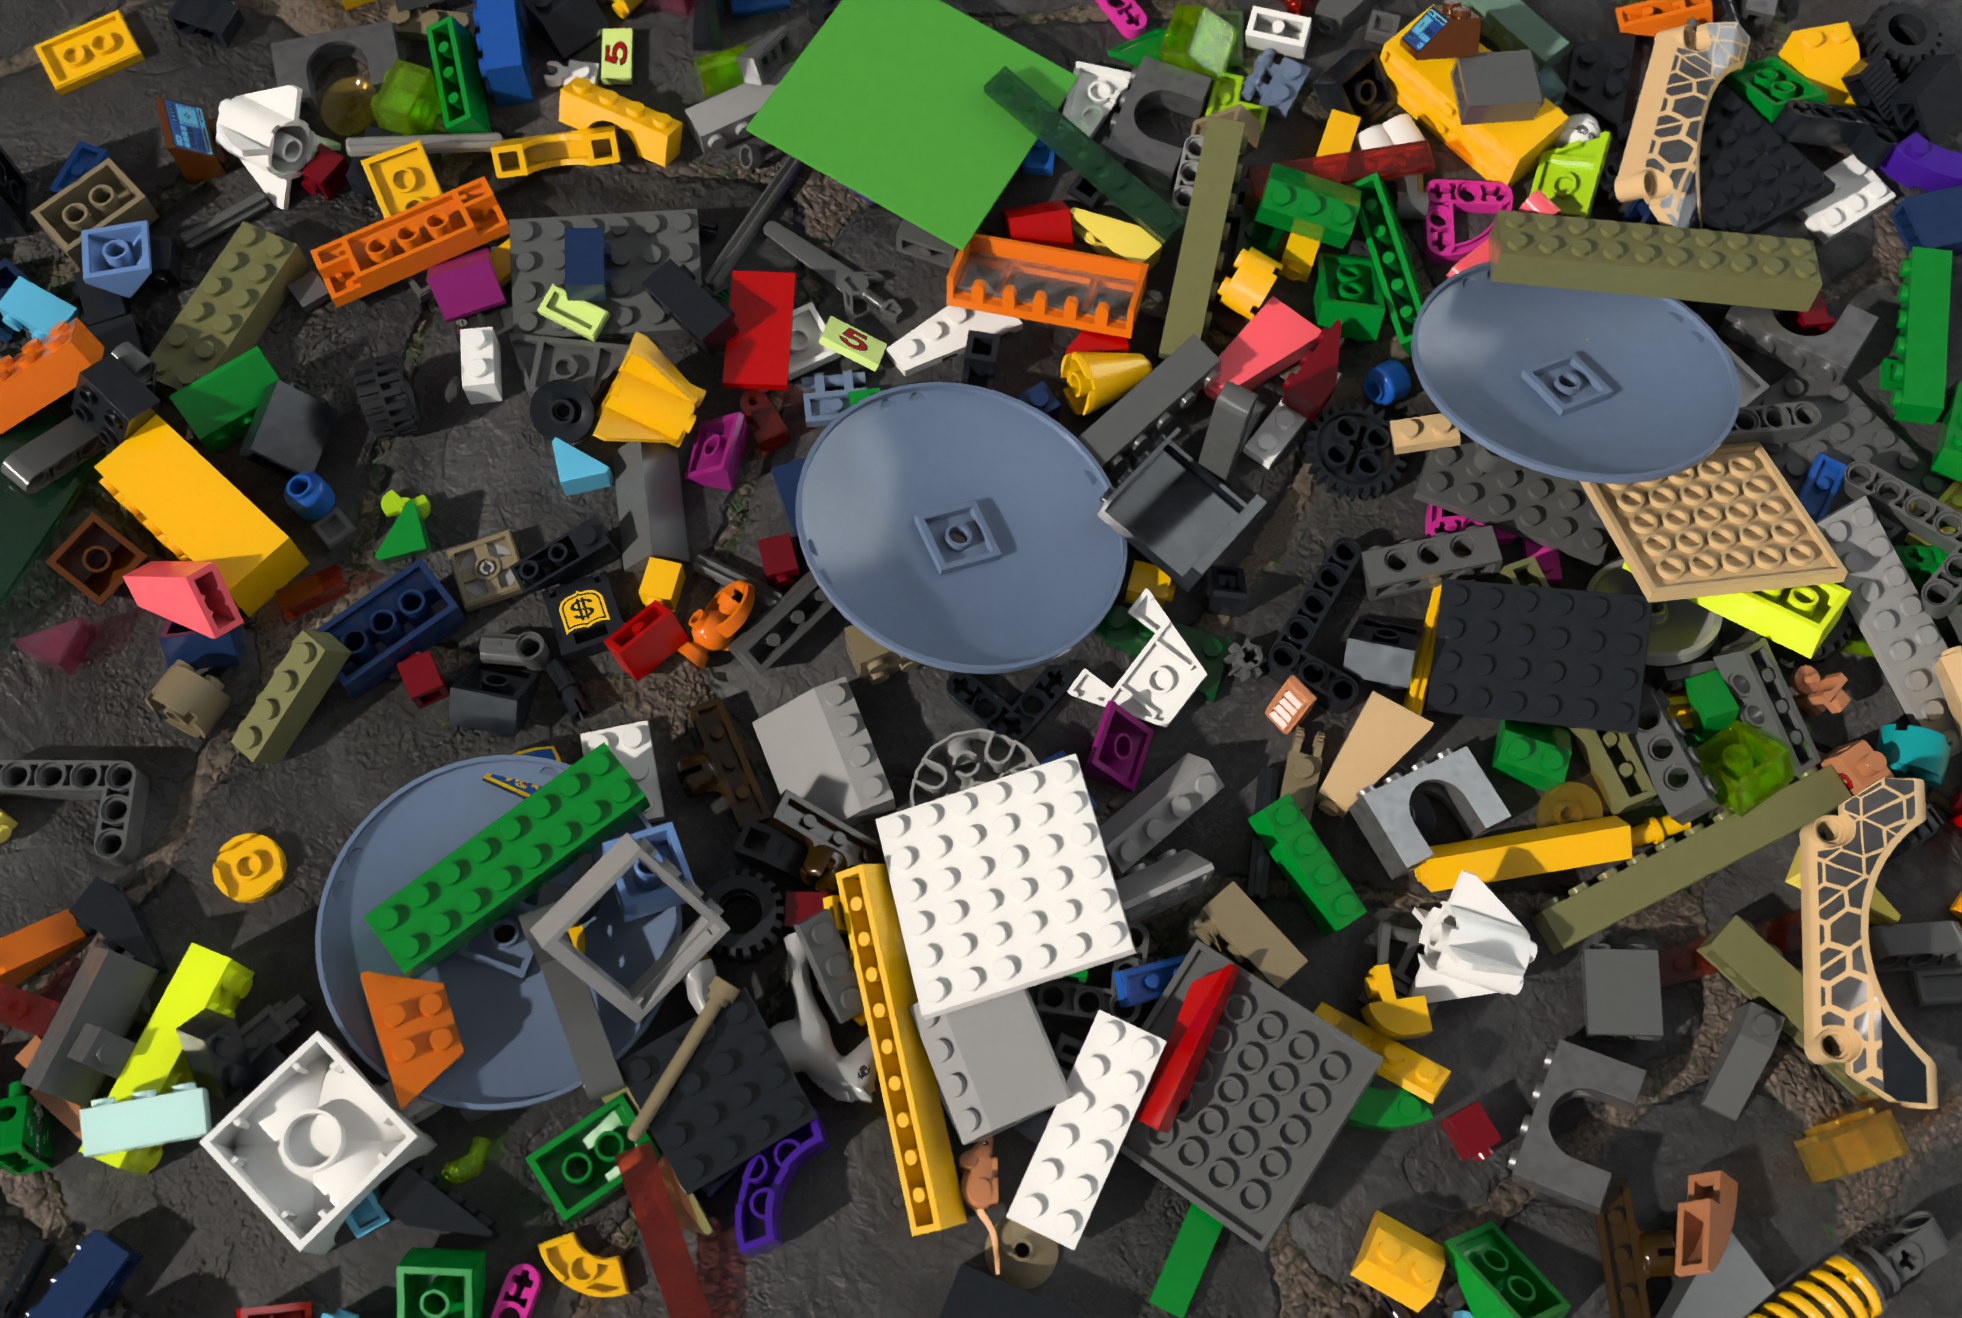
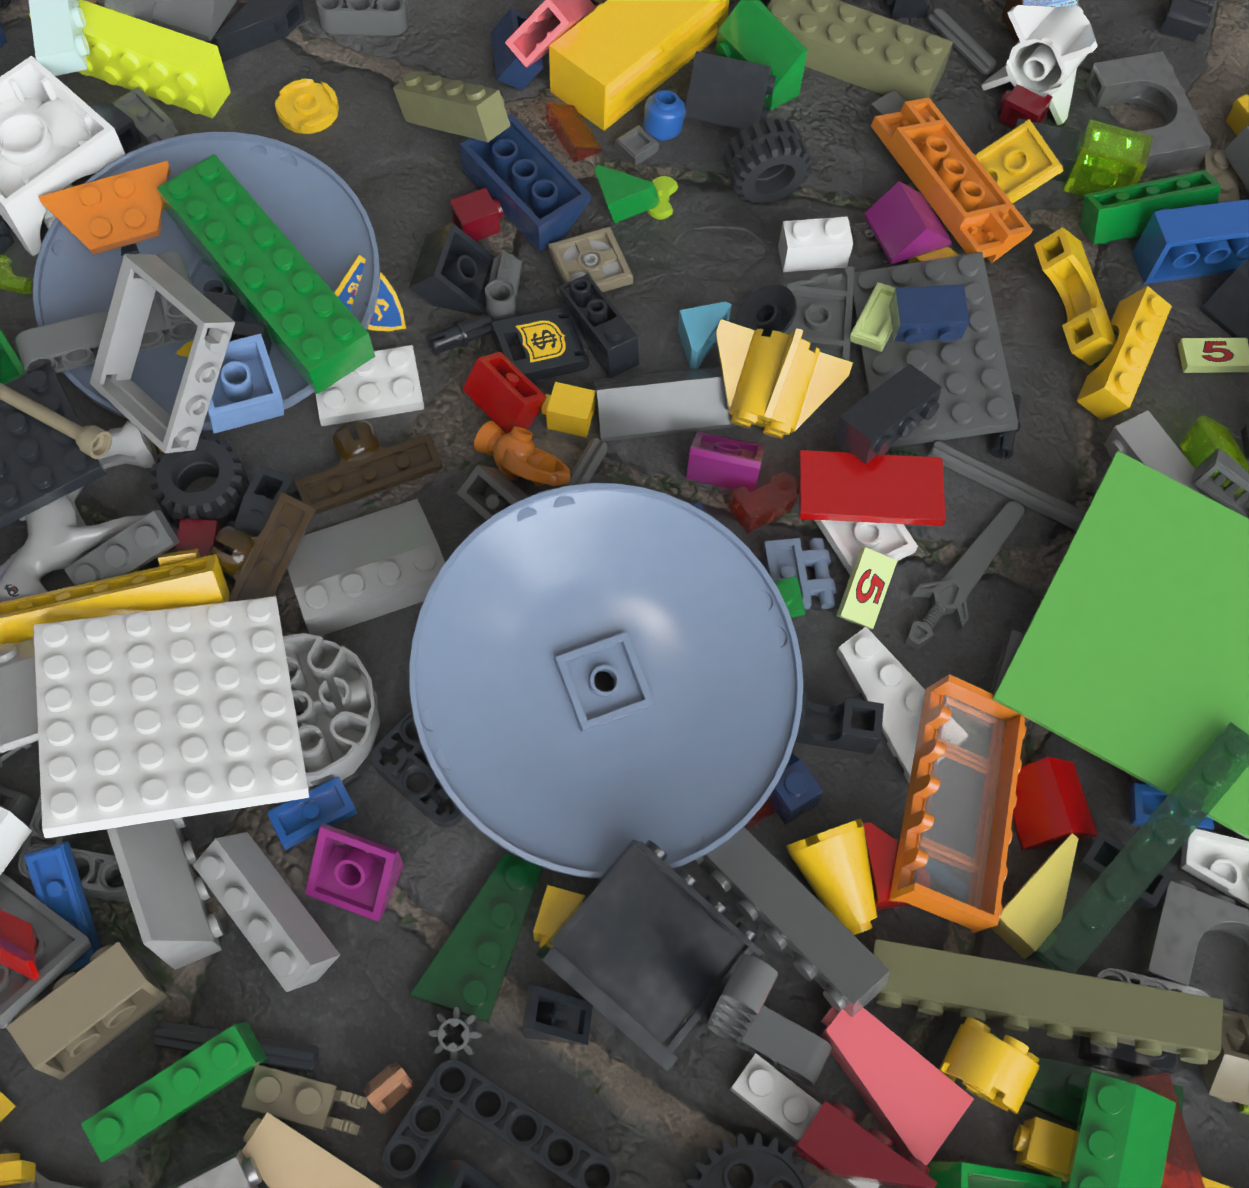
camera: 90 degrees right, 5 degrees down
dark tan brick [145,659,232,739] -> none
black brick [176,1008,255,1100] -> none
clear yellow dish [321,77,380,136] -> none
light grey axle [346,132,502,157] -> none
white plate [544,60,601,87] -> none
white wing [1066,588,1207,728] -> none

